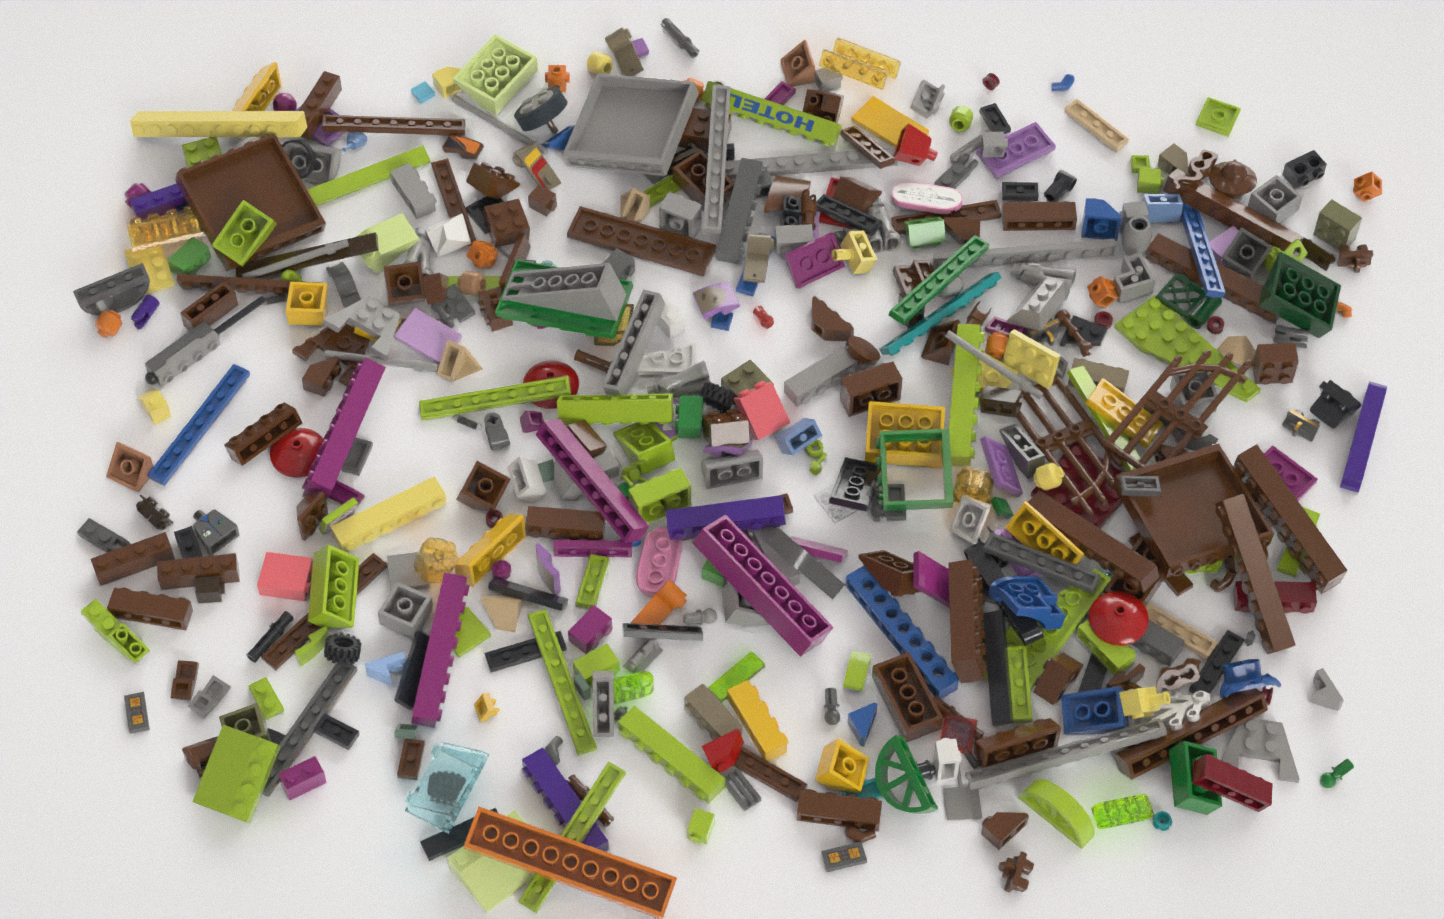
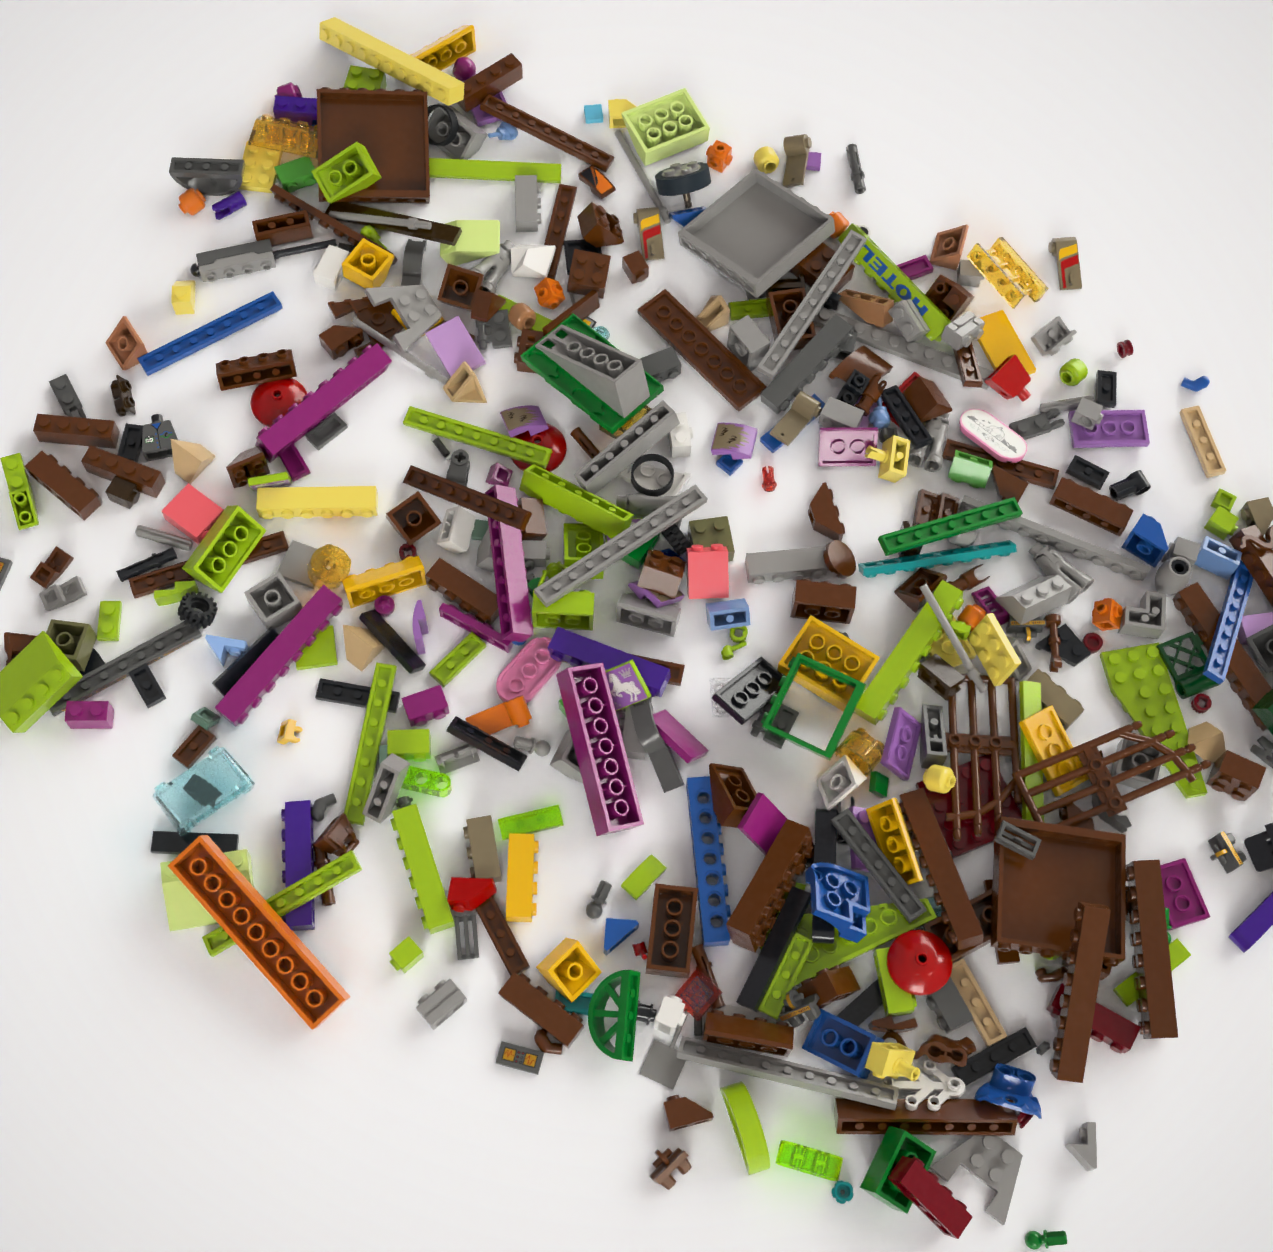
camera: 25 degrees right, 10 degrees up
none -> light grey axle [135,525,193,551]
none -> tan slope [171,439,216,485]
none -> white brick [312,245,350,291]
none -> reddish brown piece [314,813,360,857]
none -> reddish brown tile [403,465,532,532]
none -> light grey brick [416,978,468,1030]
none -> slope [500,405,549,438]
none -> light grey plate [534,484,708,608]
none -> tile [605,659,652,711]
none -> black tyre [631,454,674,497]
none -> red hand [632,941,648,960]
none -> dark grey hips [778,990,821,1028]
none -> medium nougat slope [838,289,894,328]
none -> medium blue piece [868,397,890,429]
none -> light grey brick [888,299,930,342]
none -> light grey brick [941,311,985,351]
none -> lime plate [946,621,971,641]
none -> dark tan door [1048,237,1082,290]

